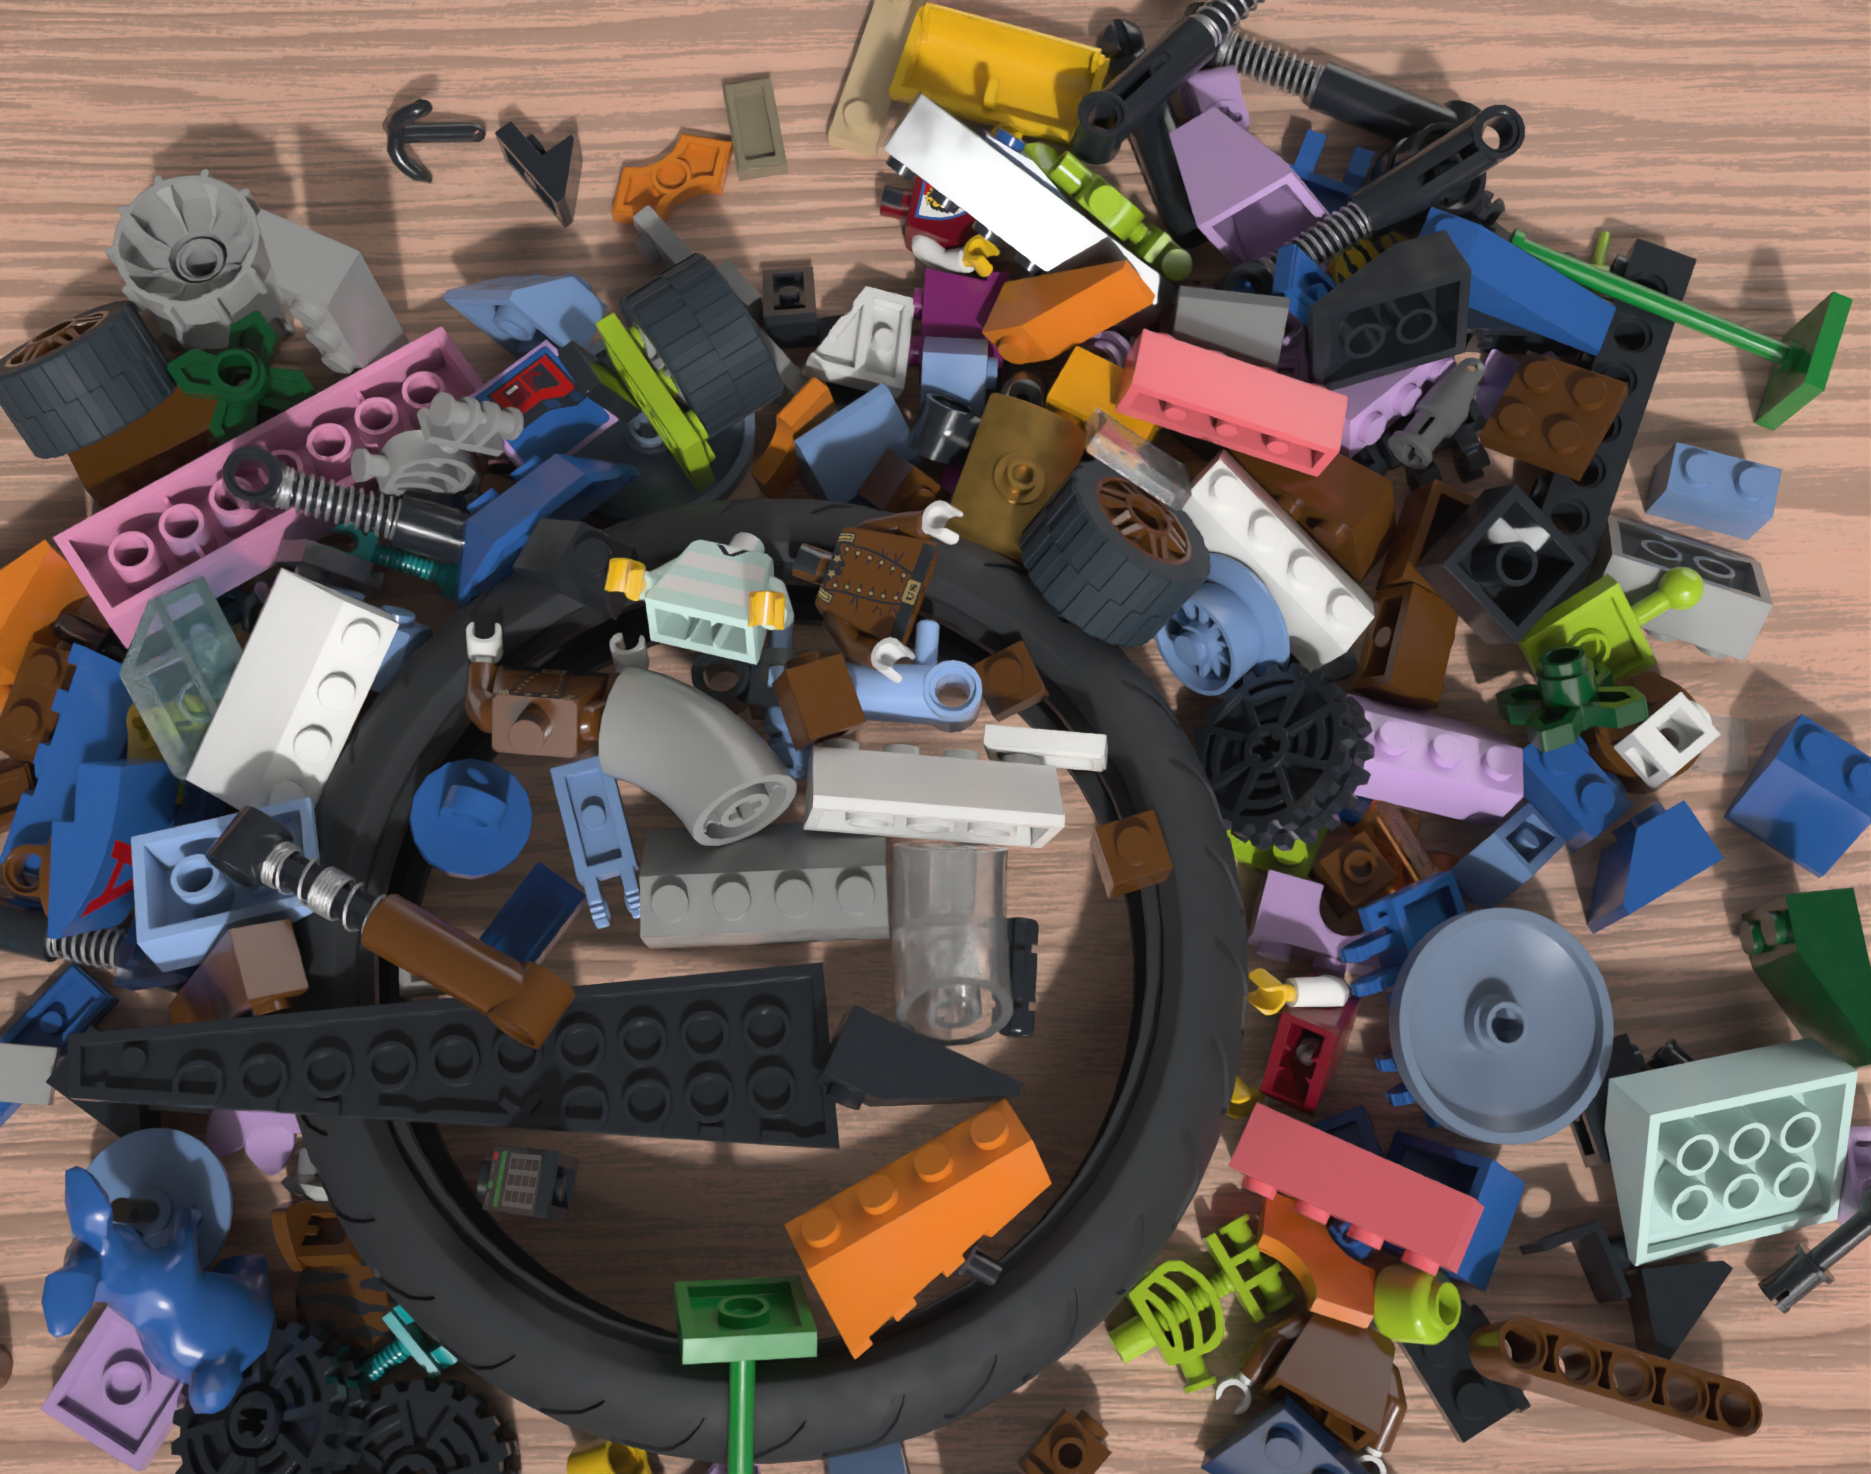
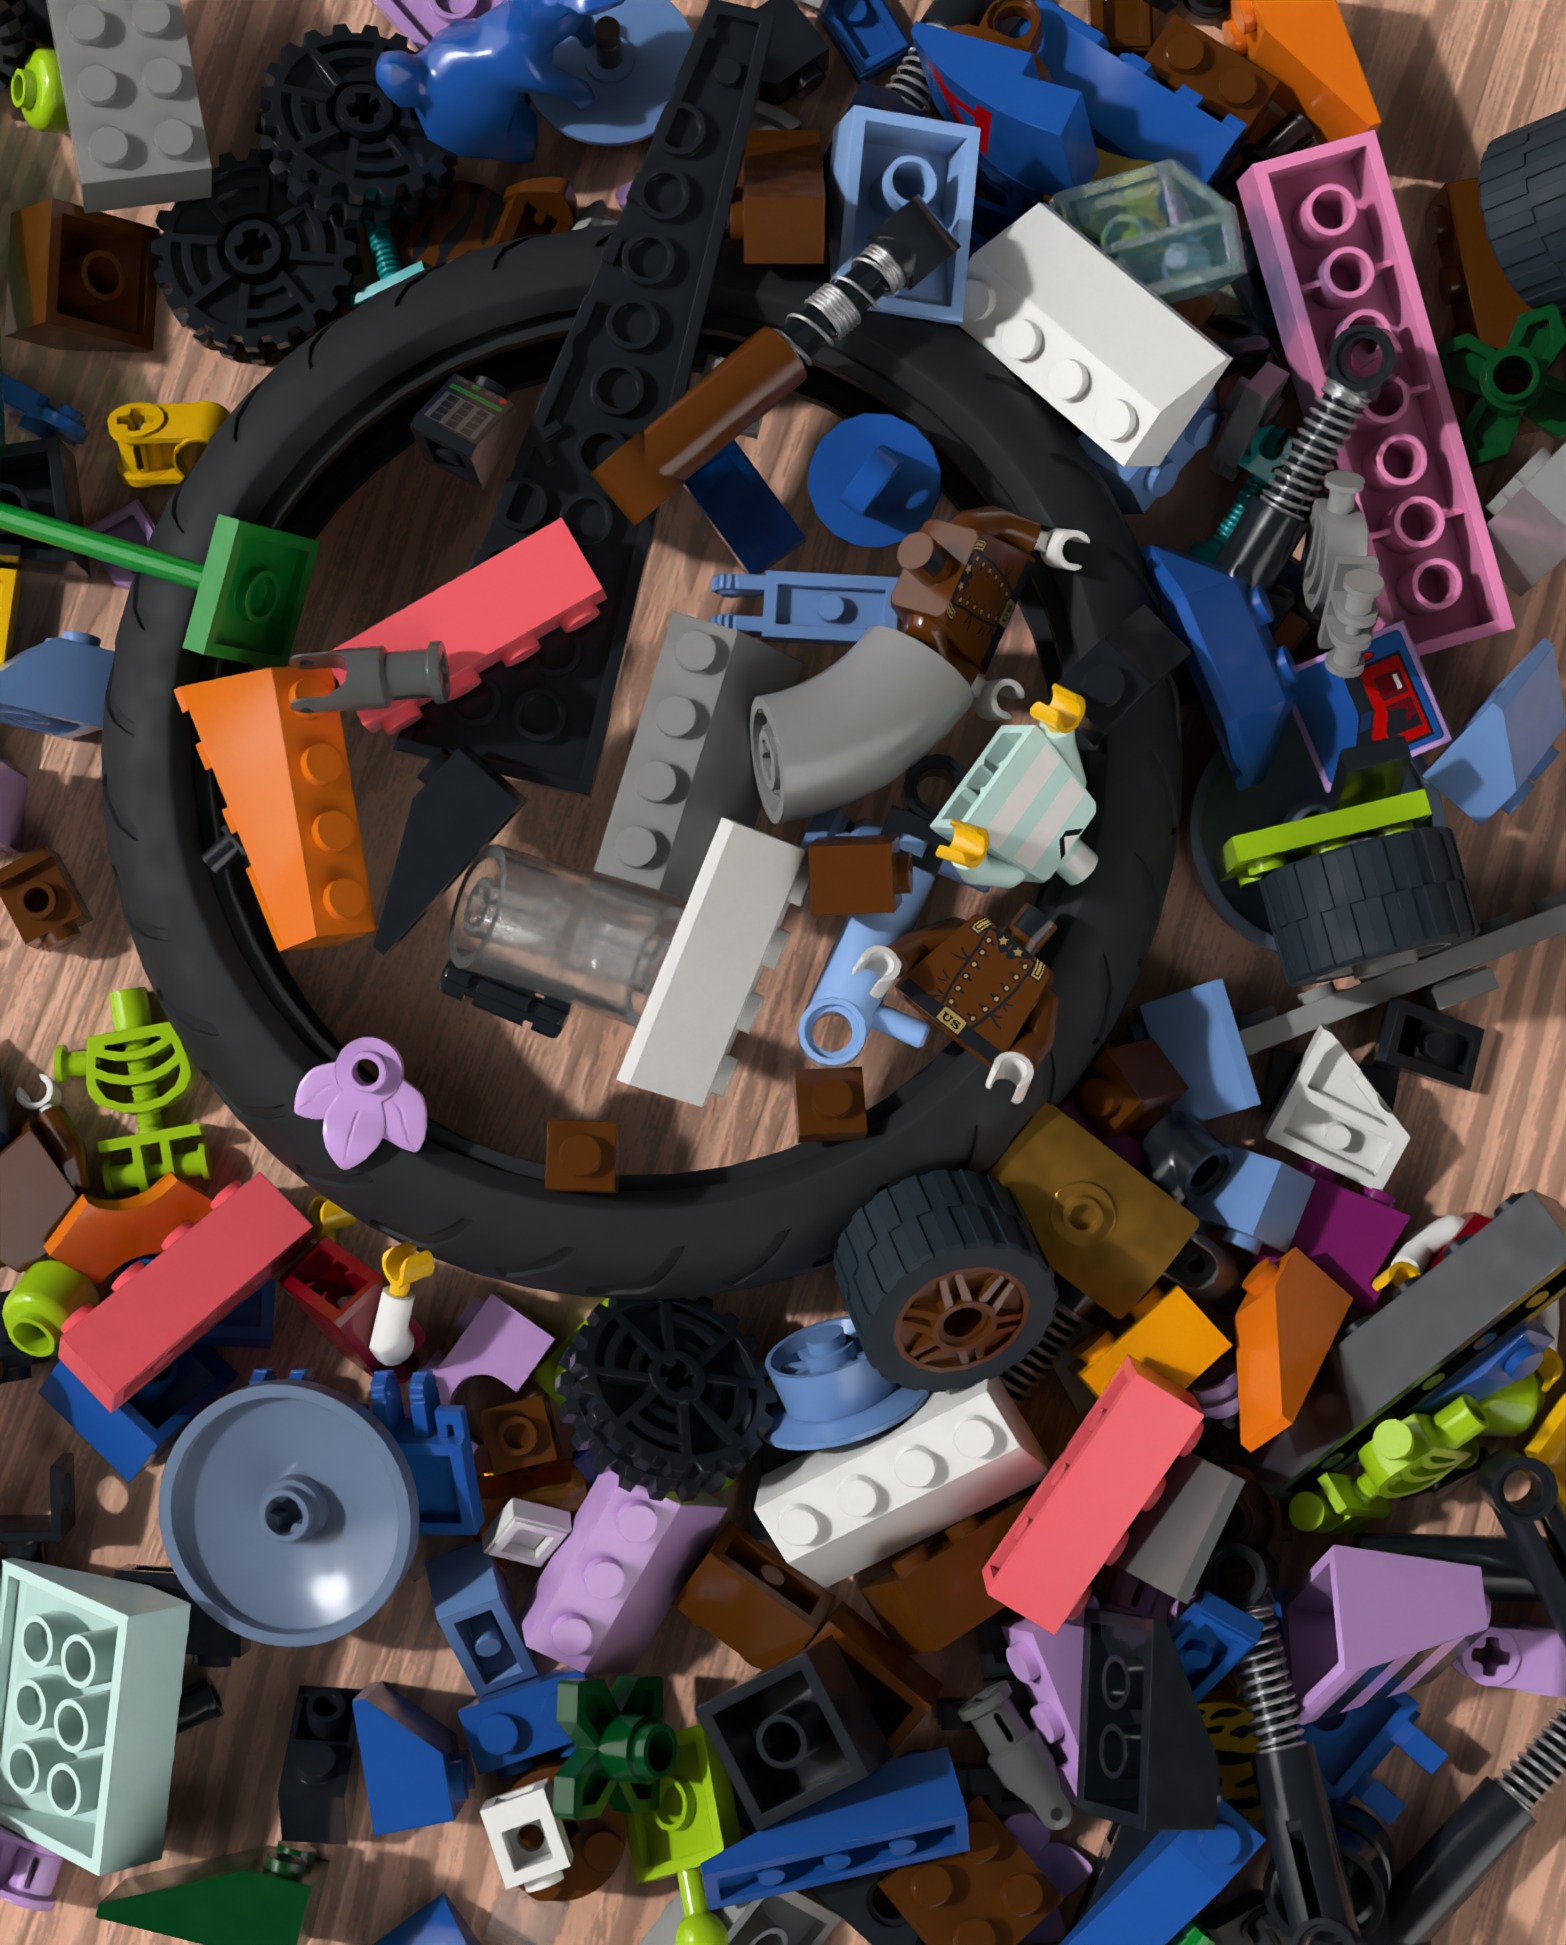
camera: 110 degrees right, 10 degrees up
orange tile [751,377,836,499] -> none
white tile [983,725,1108,772] -> none
clear tile [1086,407,1192,511] -> none
none -> black slope [278,1685,363,1845]
none -> dark grey piece [290,640,450,713]
none -> lavender plate [294,1036,427,1170]
none -> coral brick [331,517,607,735]
none -> white tile [482,1497,572,1567]
none -> blue slope [700,1747,970,1911]

